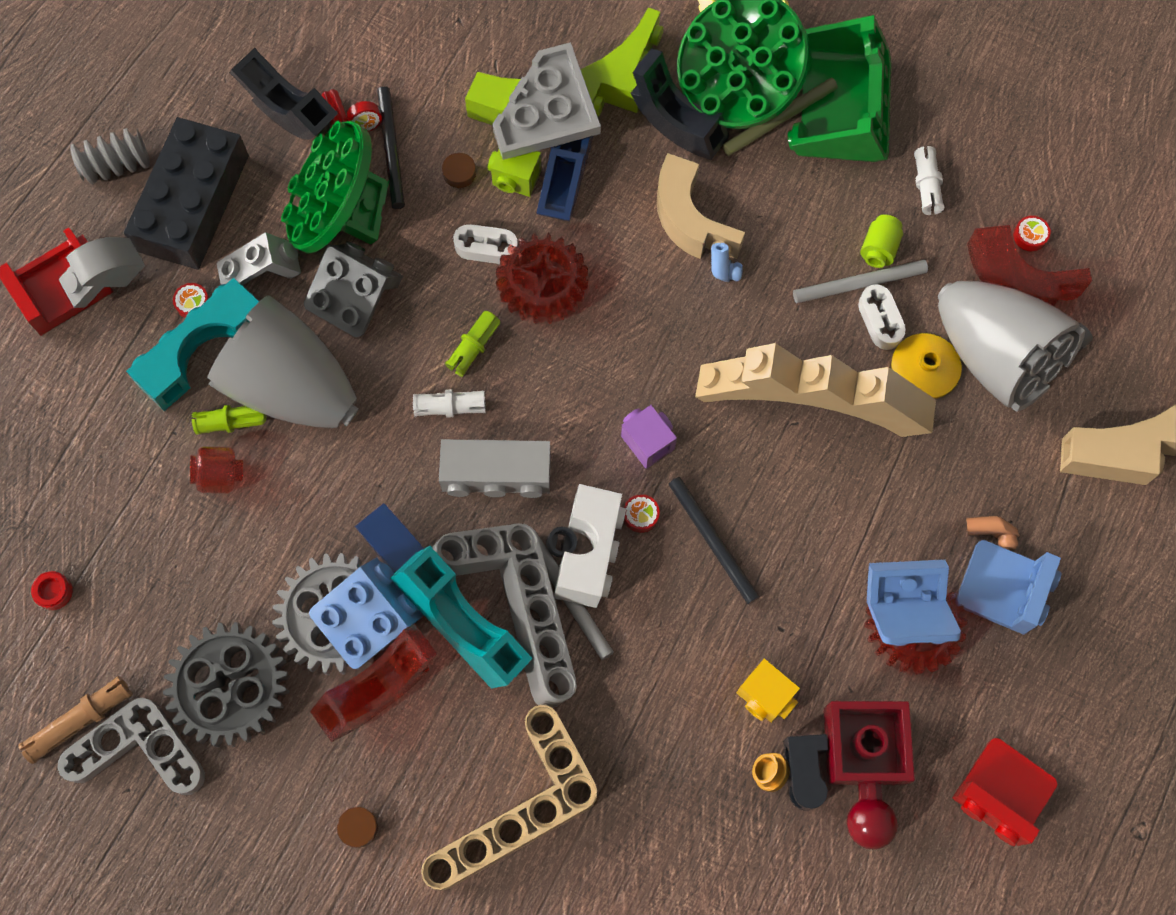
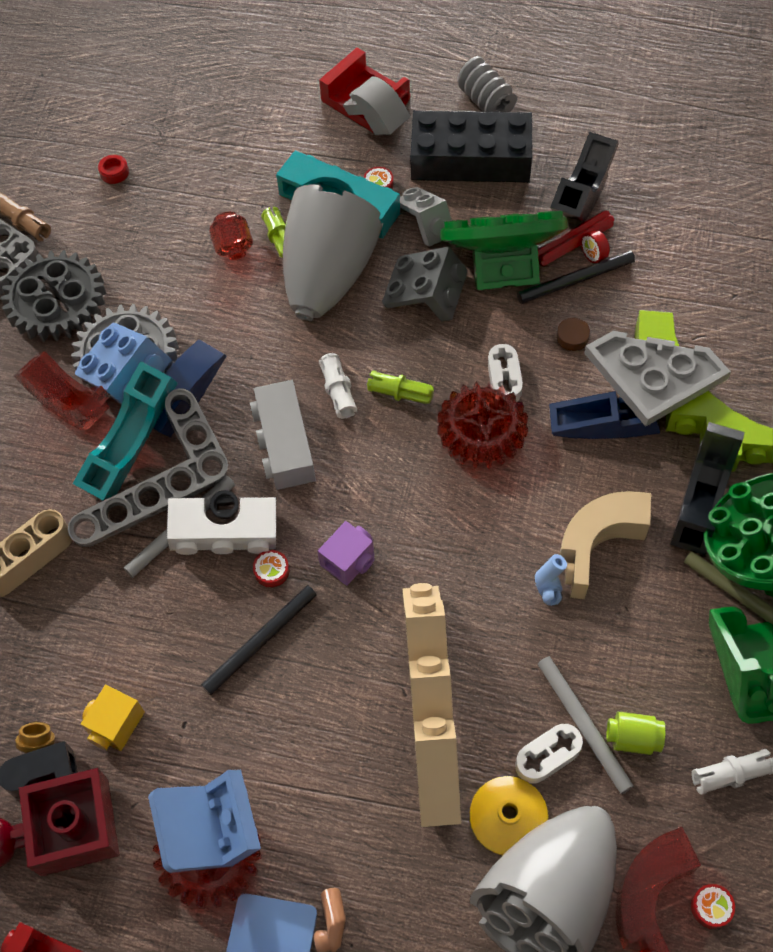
camera: 80 degrees right, 10 degrees down
lime brick [488,150,542,197] -> none

